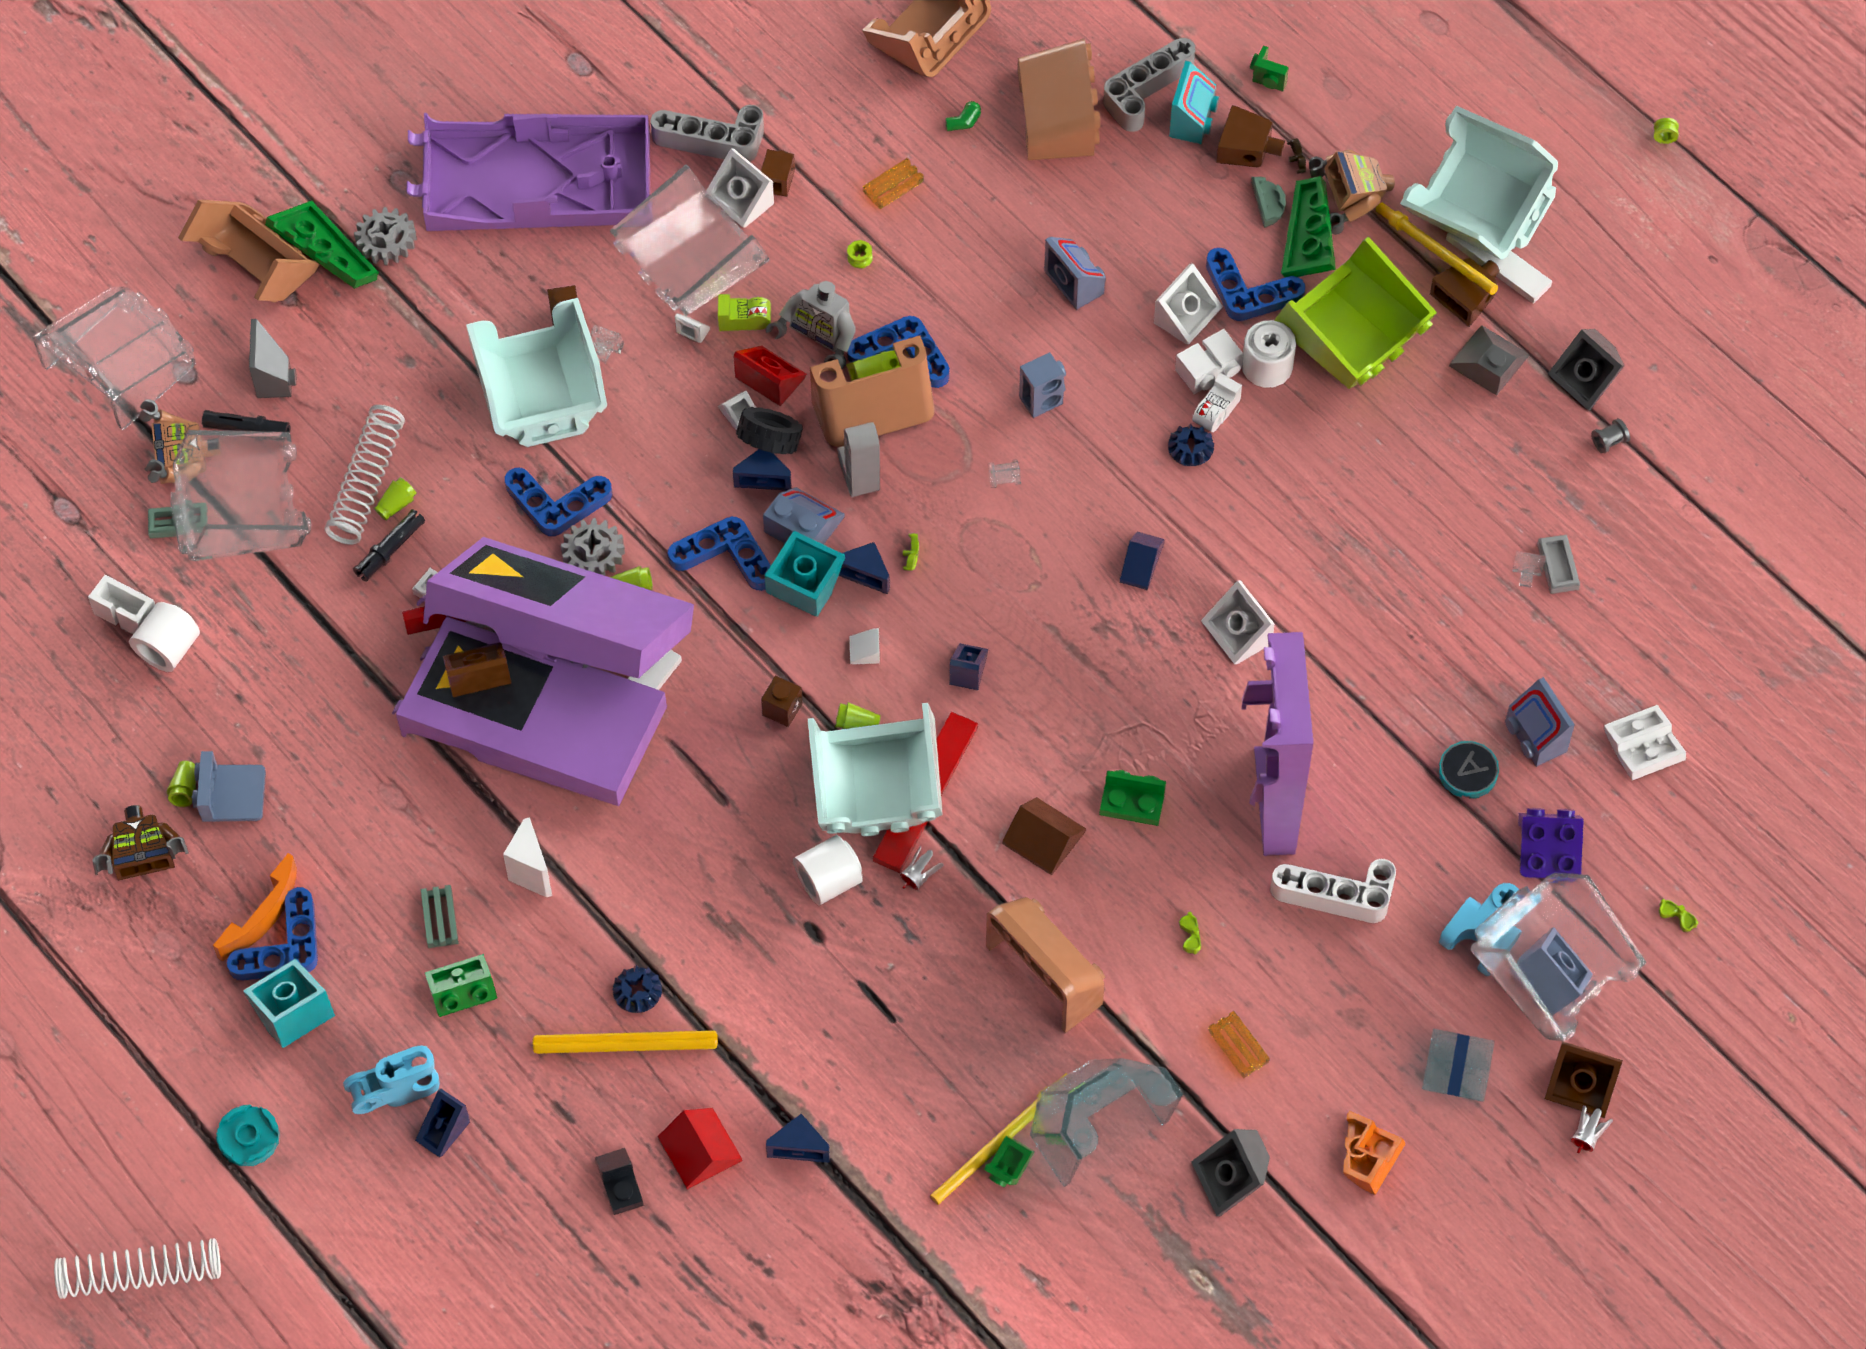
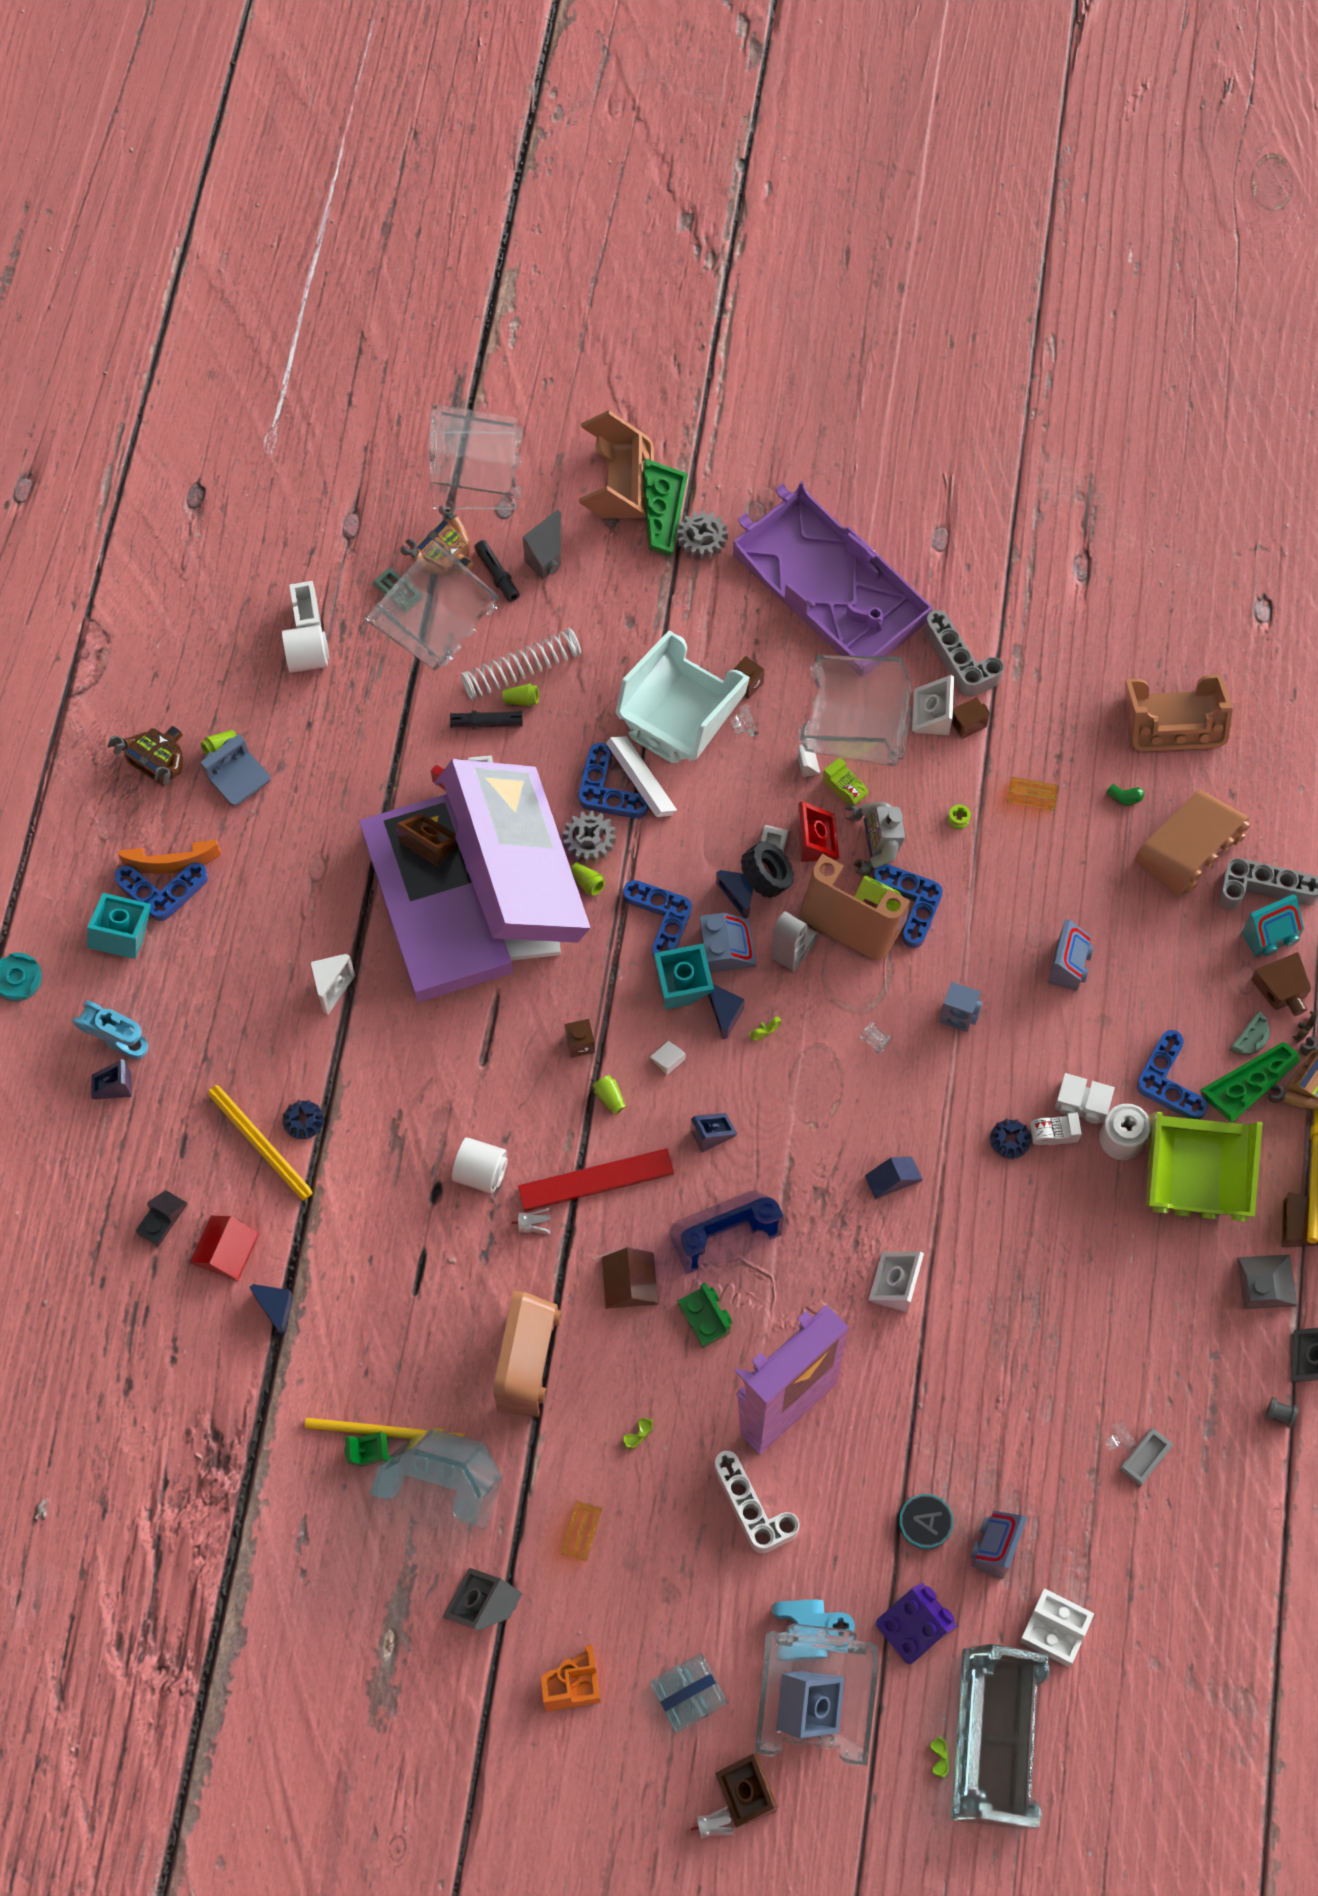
camera: 50 degrees right, 5 degrees up
sand green tile [420,885,459,948] -> none
green bracket [425,954,497,1017] -> none
light aqua windscreen [808,703,943,836] -> none
white slope [1154,263,1223,344] -> none
none -> white tile [606,736,677,817]
none -> clear blue windscreen [670,1190,784,1274]
none -> windscreen [951,1644,1050,1829]

